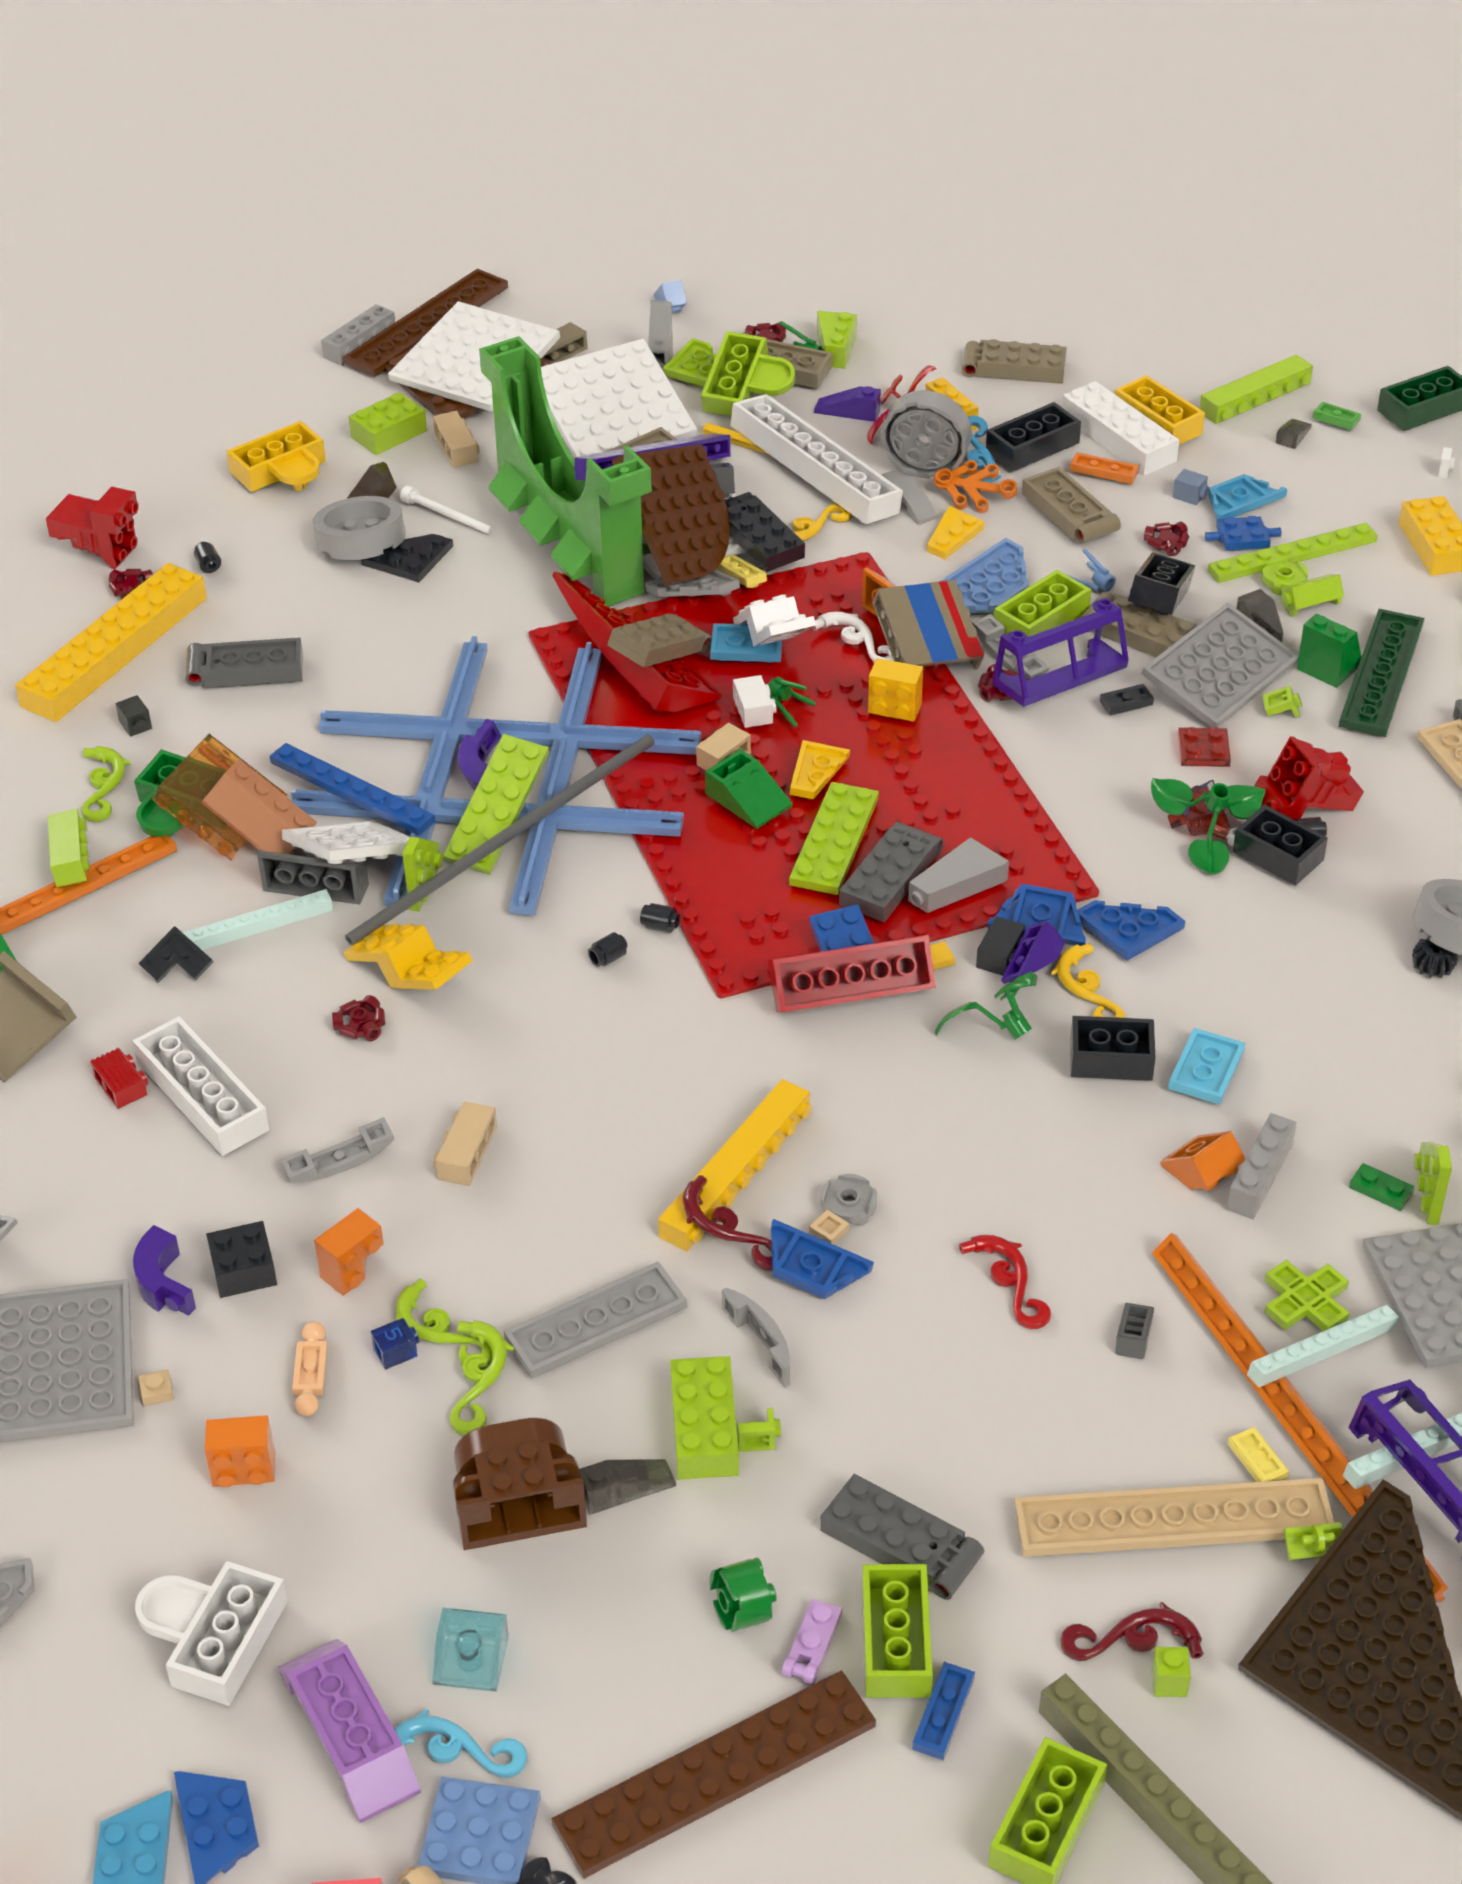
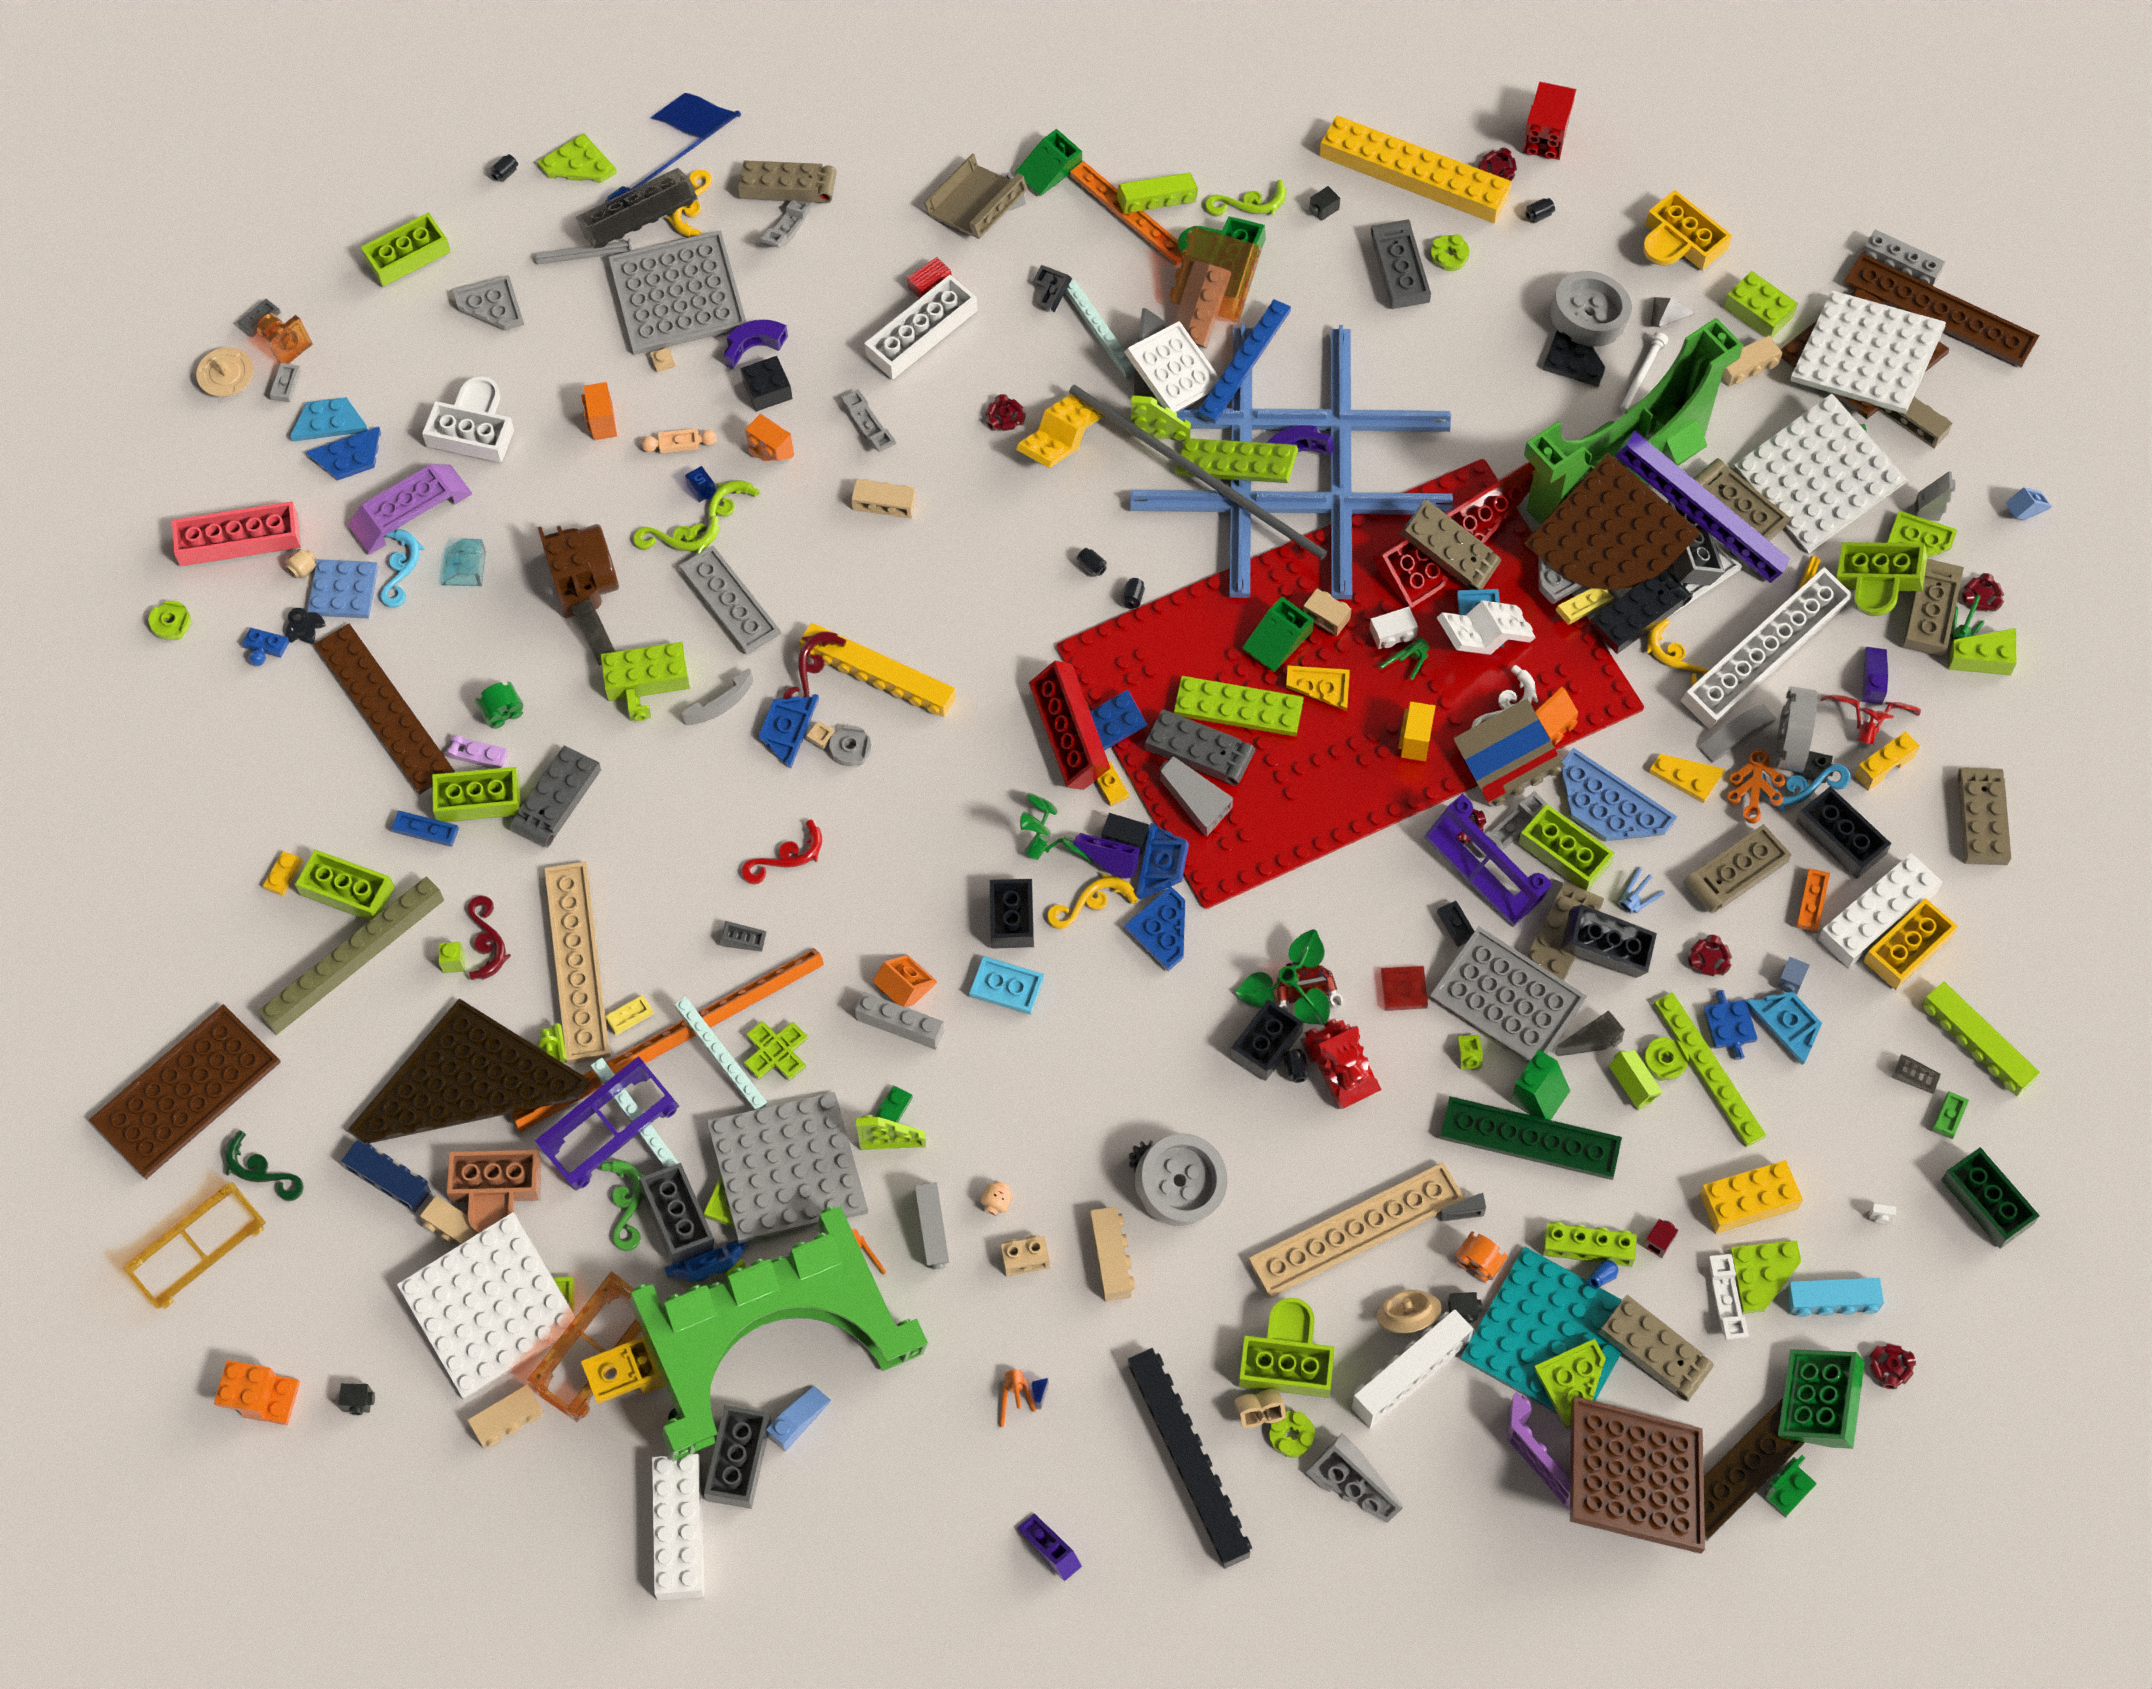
camera: 85 degrees right, 20 degrees up
none -> lime plate [1430,234,1470,271]

